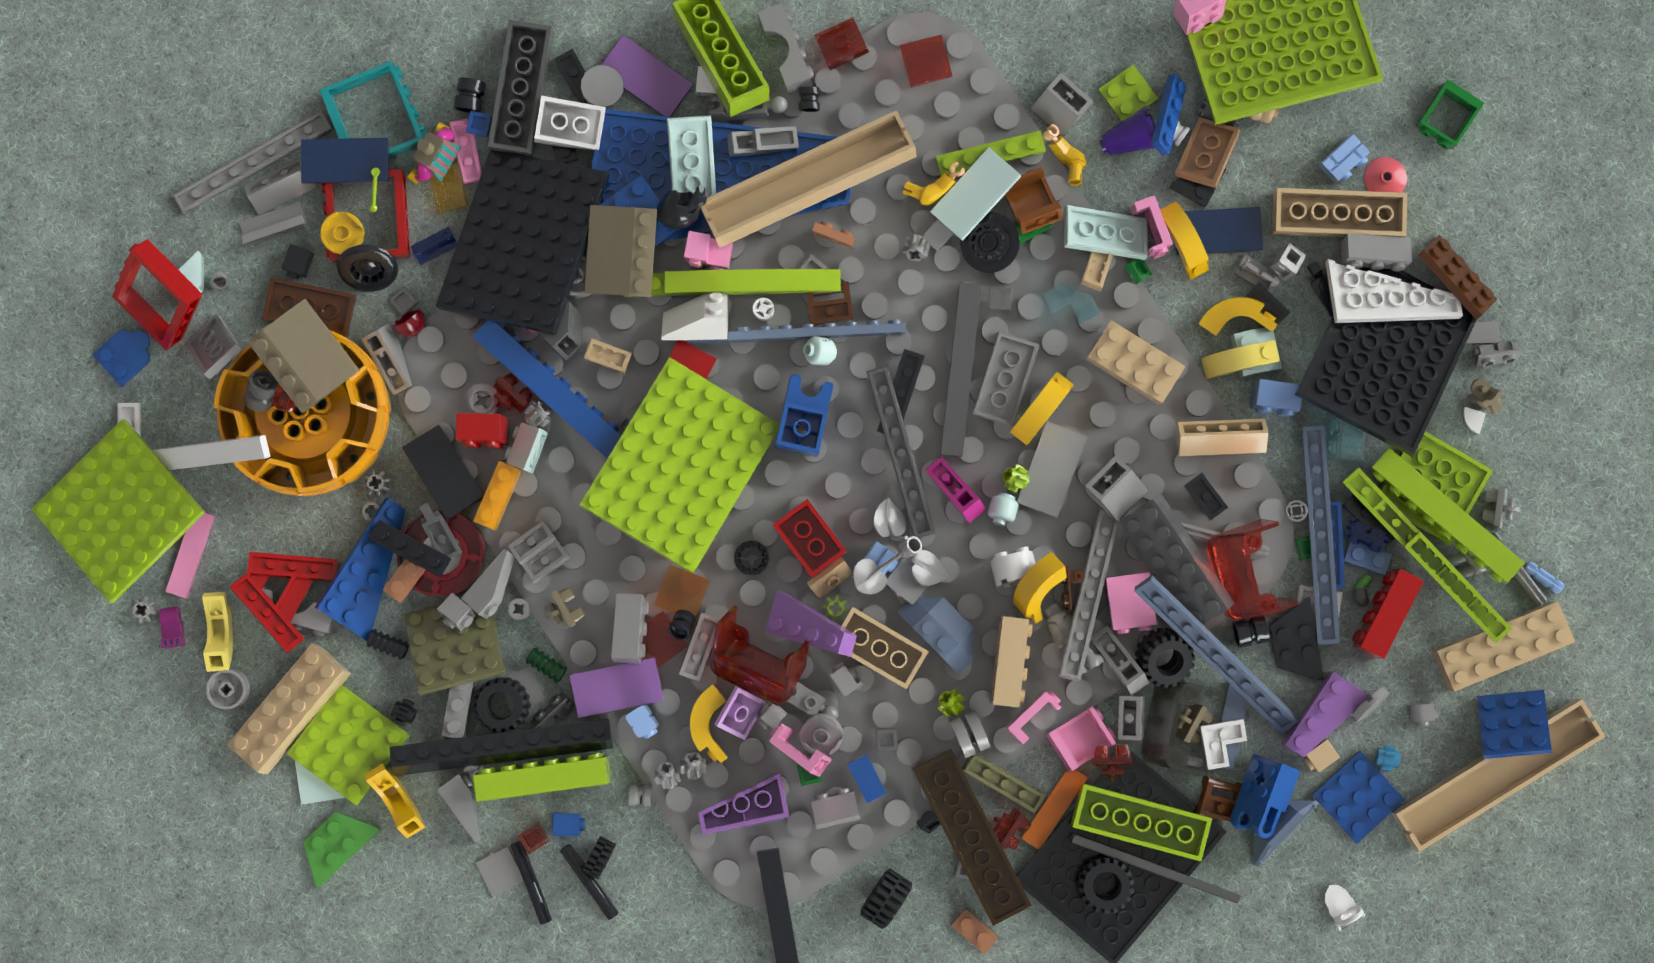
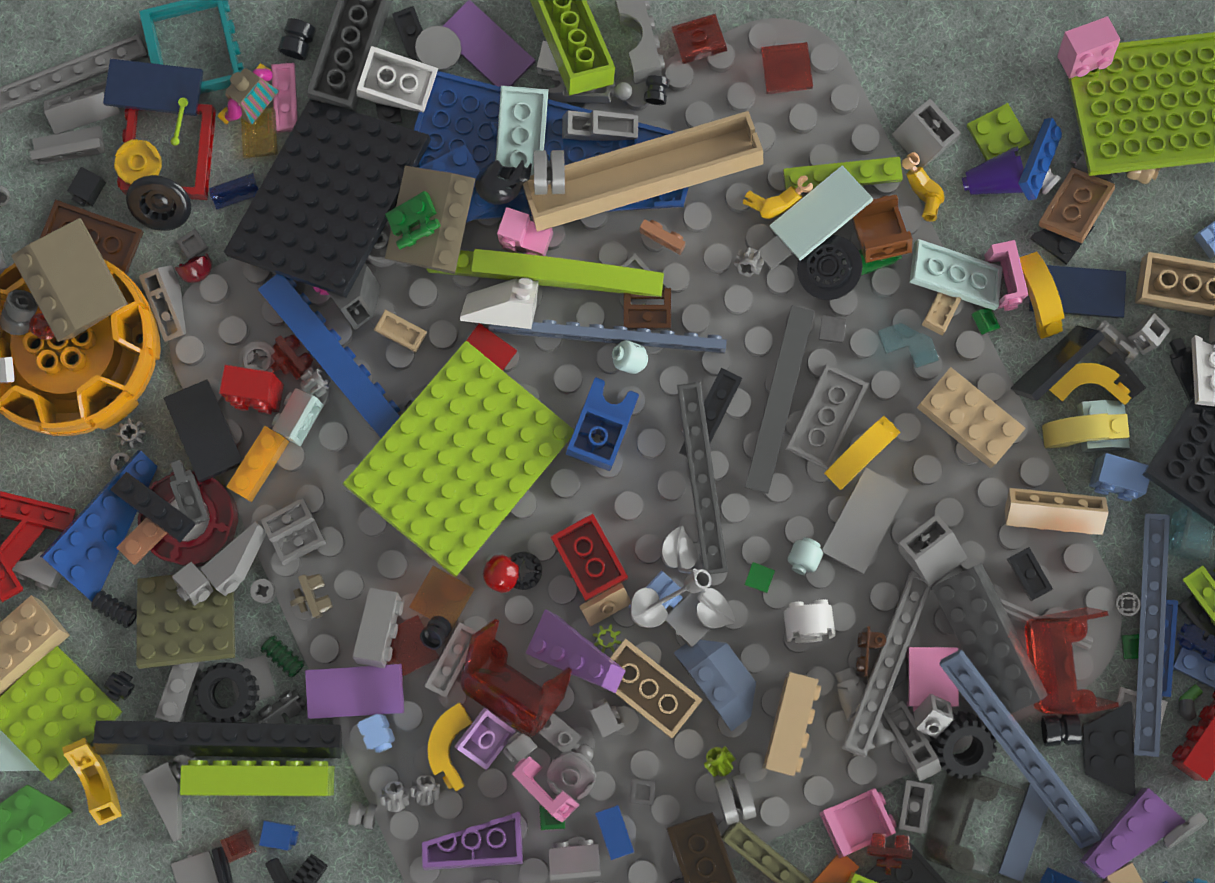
camera: 10 degrees right, 5 degrees down
blue tile [466,111,492,138] -> none
white wheel [752,298,774,321] -> none
dark pink slope [925,456,986,523] -> none
lime gear [1002,464,1029,493] -> none
bright pink panel [1005,690,1061,744] -> none
yellow arch [1013,552,1067,624] -> none
dark tan hips [1174,702,1213,744] -> none
white plate [1199,719,1247,770] -> none
none -> green plate [385,191,441,249]
none -> red hair [483,555,519,593]
none -> light grey wheel [534,150,565,195]
none -> green tile [744,562,775,593]
none -> light grey brick [914,694,954,738]
none -> black tile [1011,325,1104,401]

